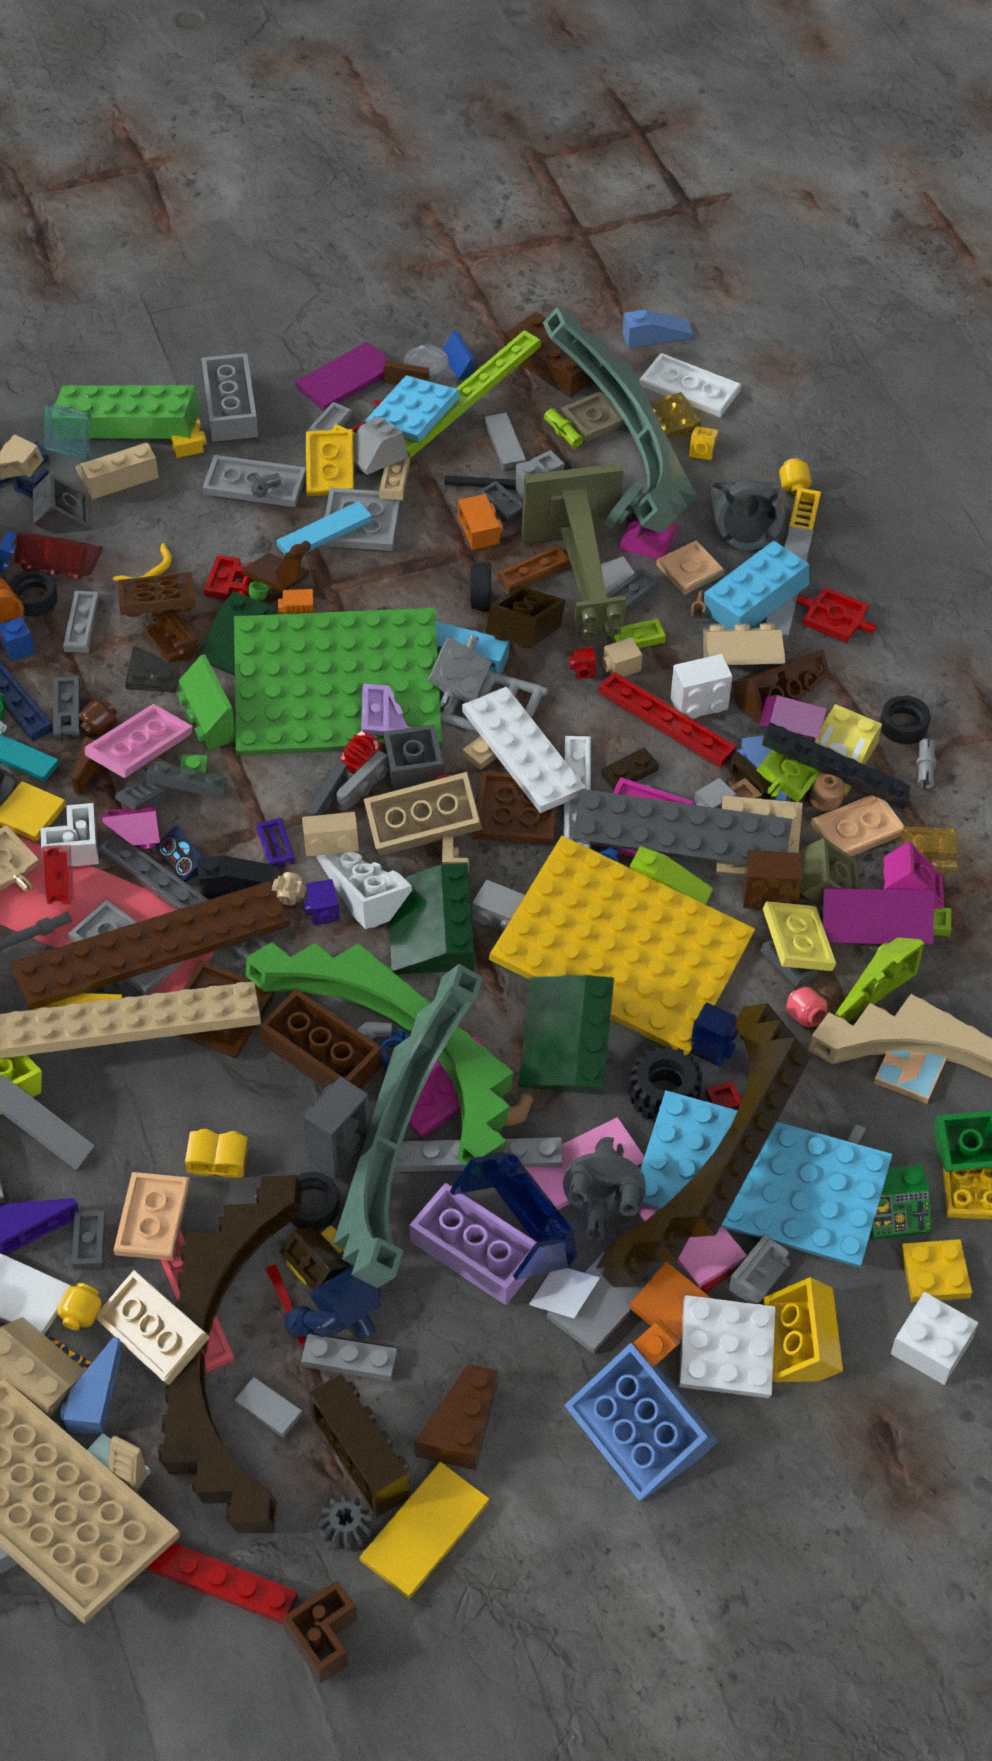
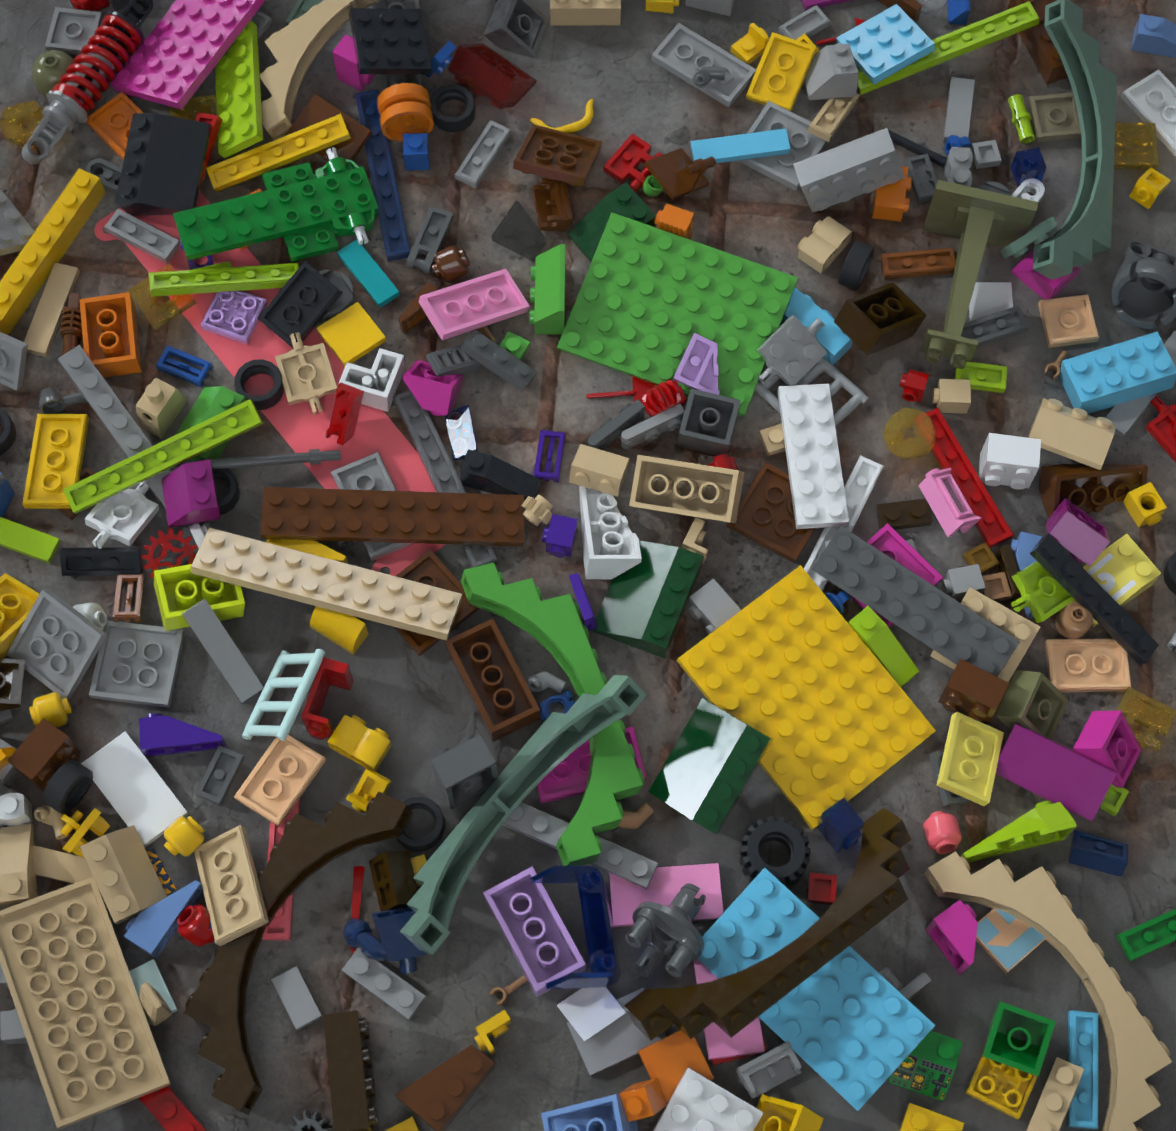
camera: 25 degrees right, 15 degrees up
none -> red head [177,905,215,947]
none -> light aqua bar [242,649,325,741]
none -> red panel [301,657,354,740]
none -> yellow brick [310,606,369,655]
none -> yellow bracket [346,767,392,813]
none -> yellow bracket [474,1010,511,1055]
none -> medium nougat hand [490,975,527,1005]
none -> dark purple tile [569,573,597,631]
none -> red piece [586,377,657,403]
none -> yellow bracket [730,23,769,65]
none -> light grey brick [794,128,905,213]
none -> tan brick [797,216,852,274]
none -> clear yellow plate [883,408,936,460]
none -> bright pink window [918,468,981,537]
none -> dark pink slope [925,900,978,976]
none -> blue plate [945,135,972,155]
none -> pearl gold tile [962,542,999,574]
none -> clear blue brick [1011,147,1047,187]
none -> dark blue slope [1068,830,1128,876]
none -> yellow brick [1123,482,1167,528]

